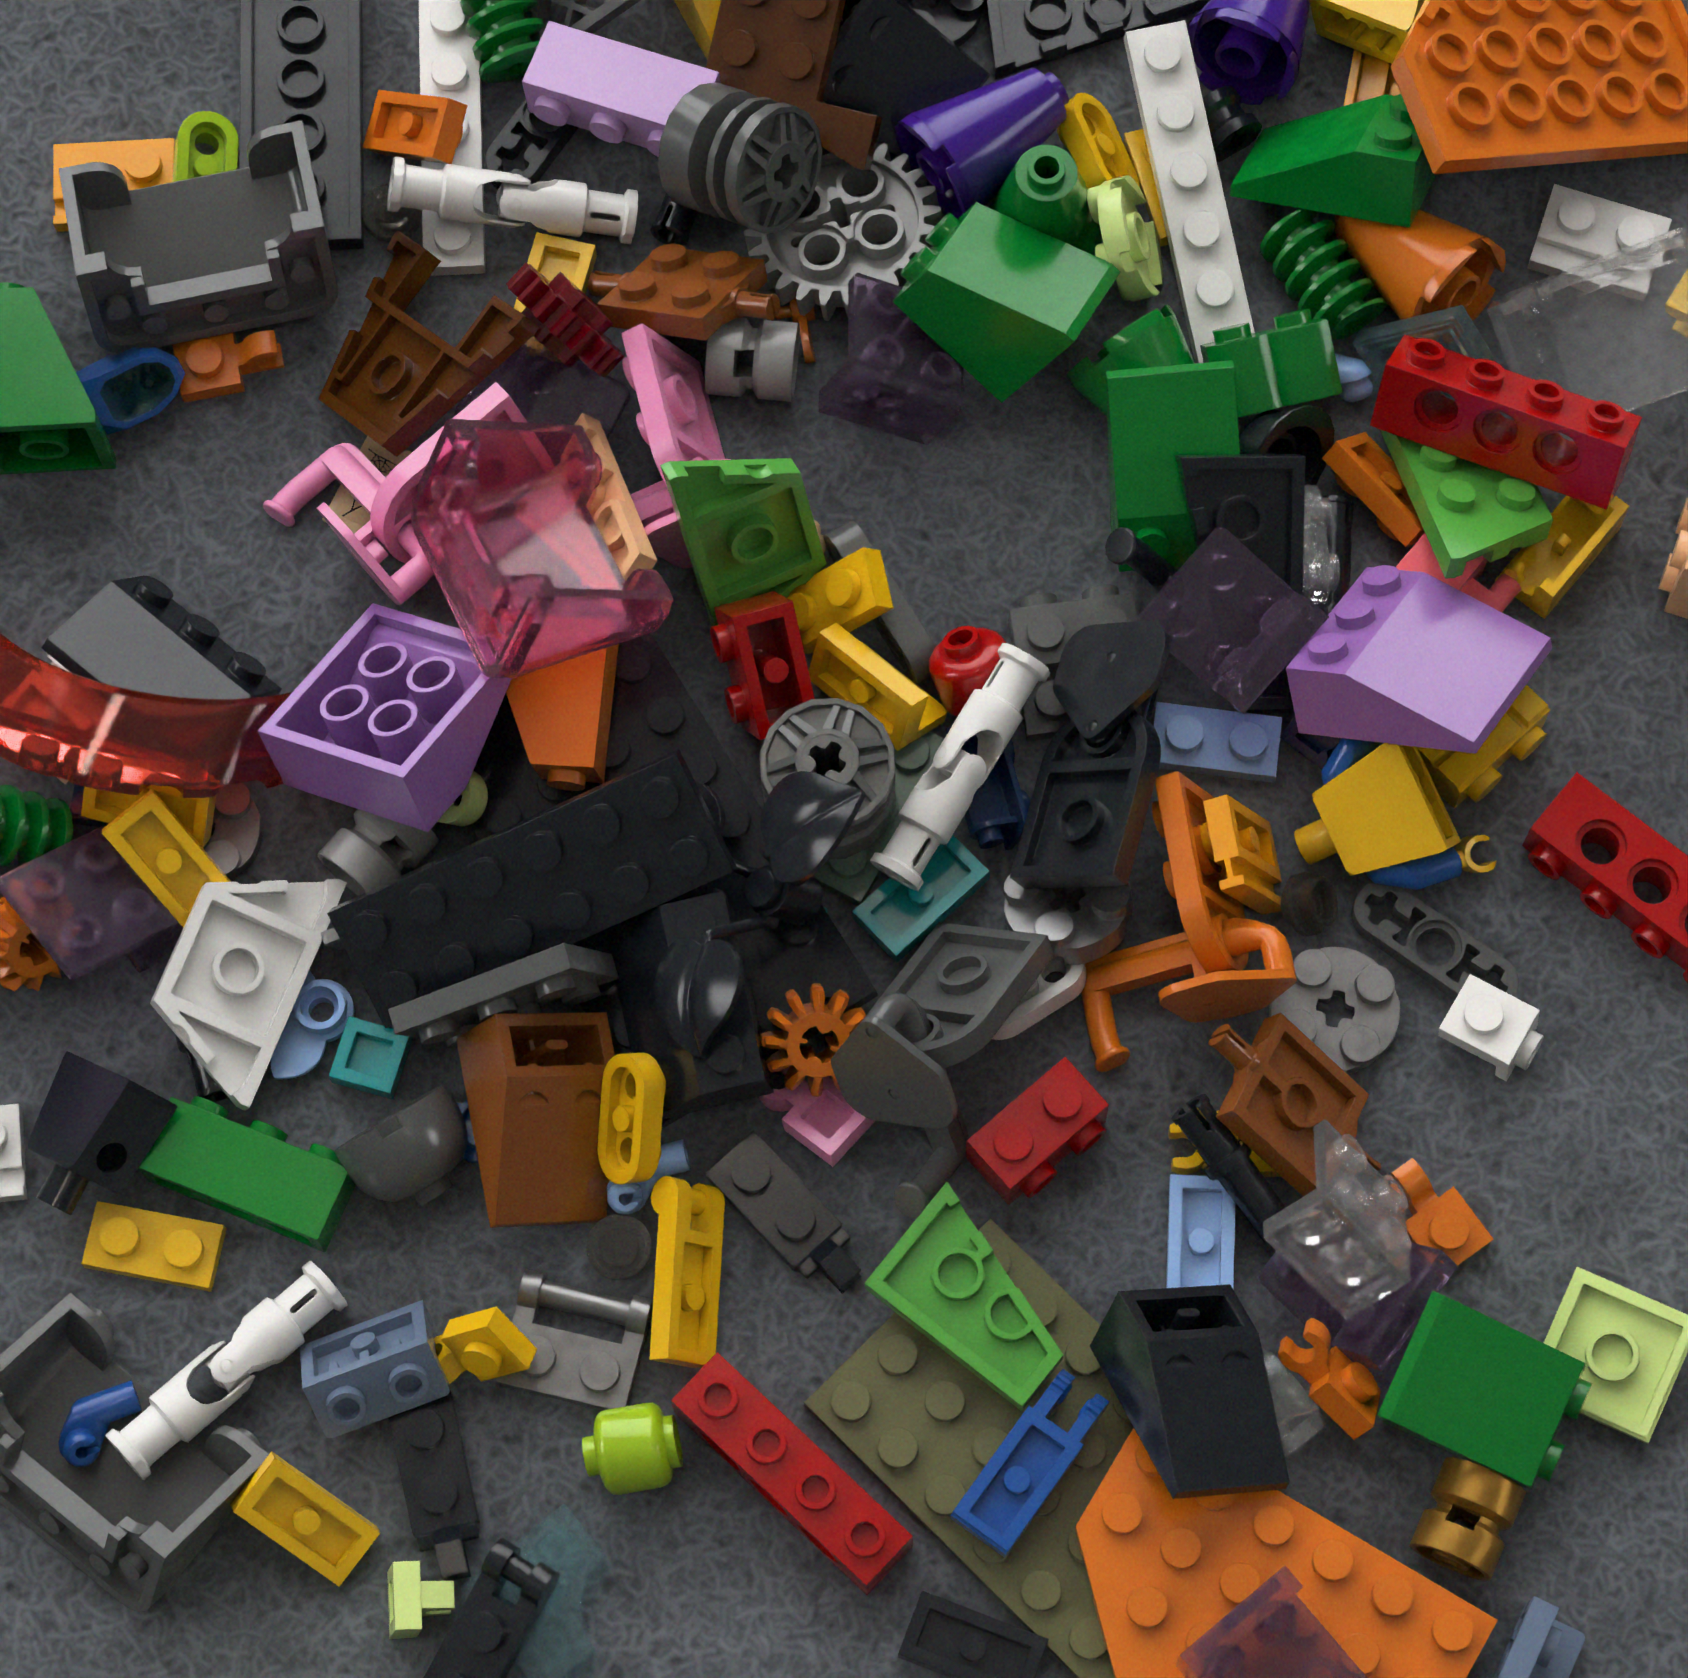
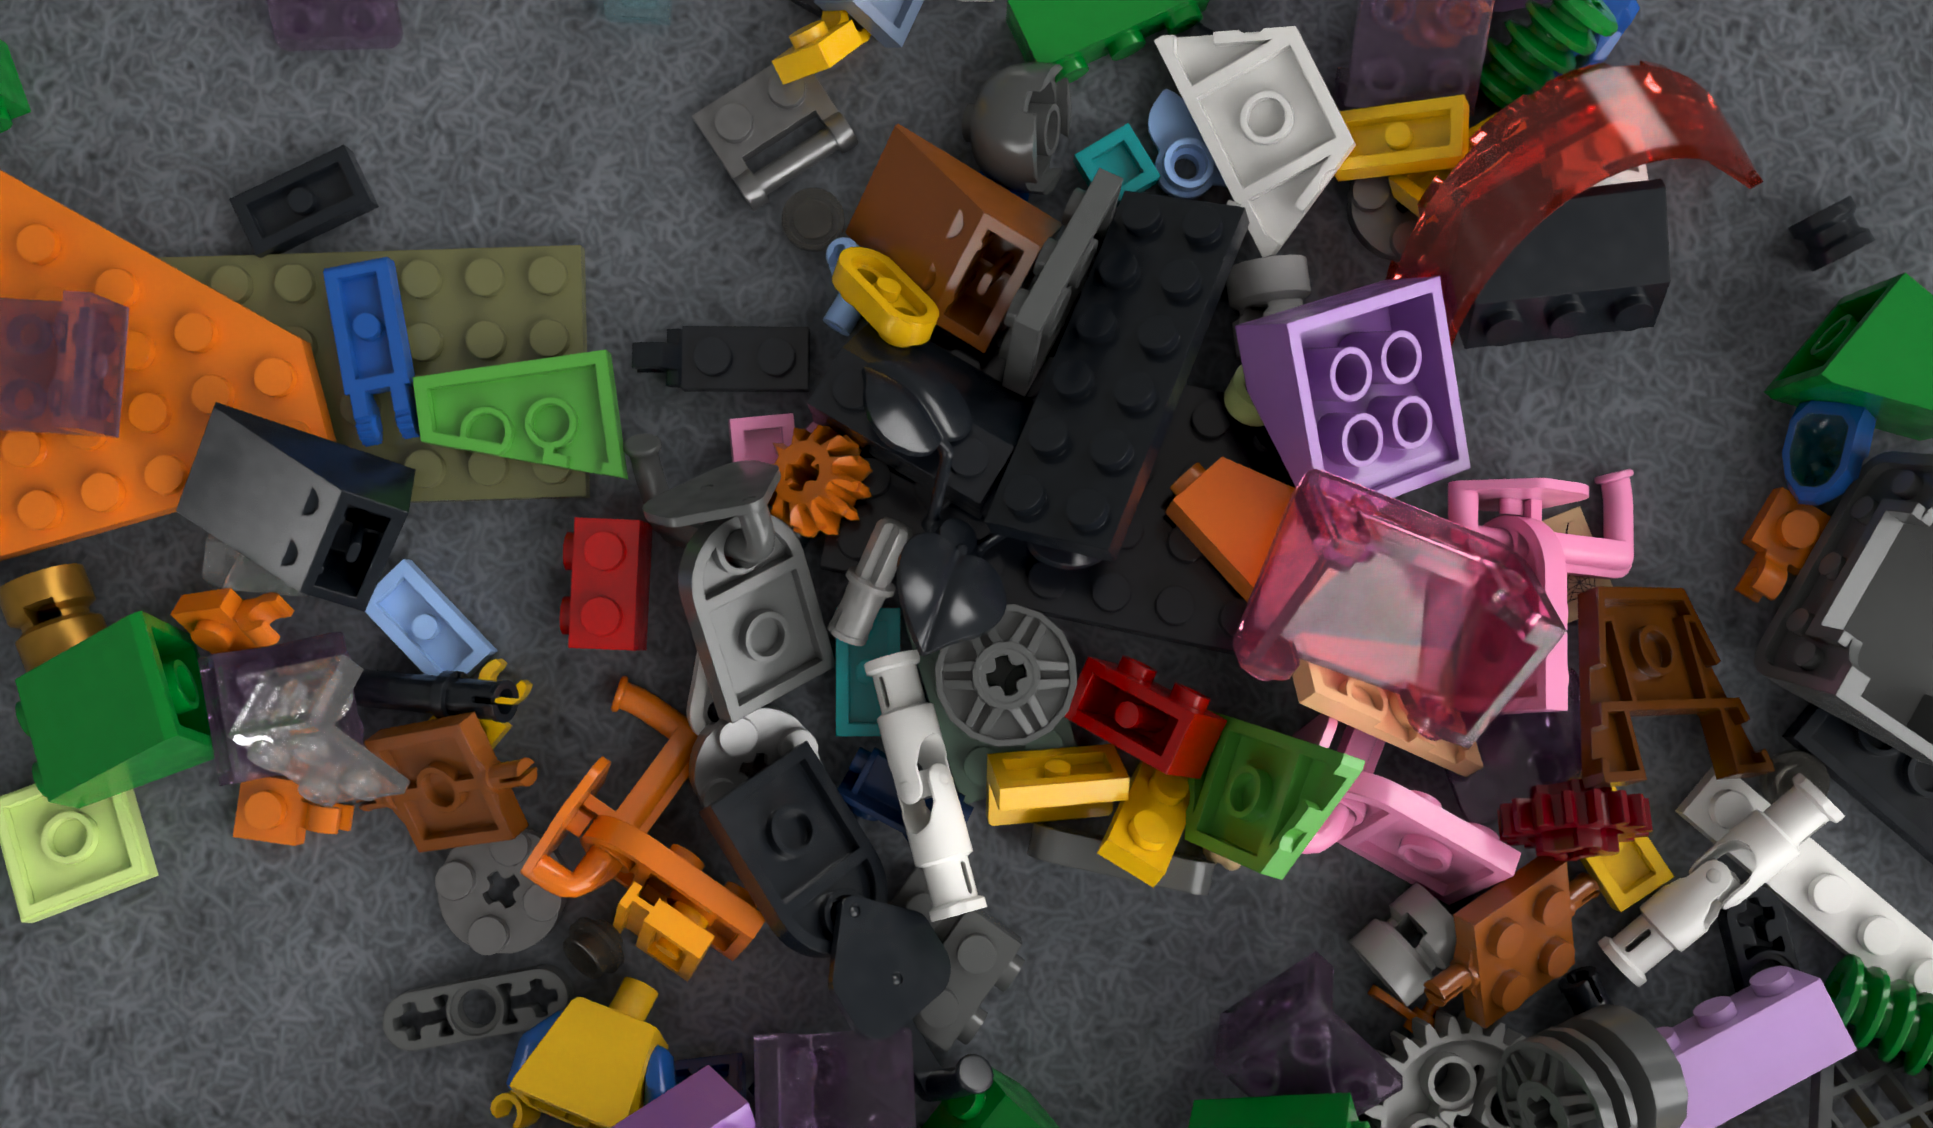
camera: 130 degrees right, 15 degrees up
orange plate [363,90,468,164] -> none
lime head [582,1402,683,1495] -> none
yellow plate [649,1176,725,1368] -> none
red brick [671,1352,913,1595] -> none
red head [929,626,1007,717] -> none
light blue plate [1153,702,1282,783] -> none
white bracket [1438,974,1544,1081] -> none
none -> light grey axle [827,516,913,646]

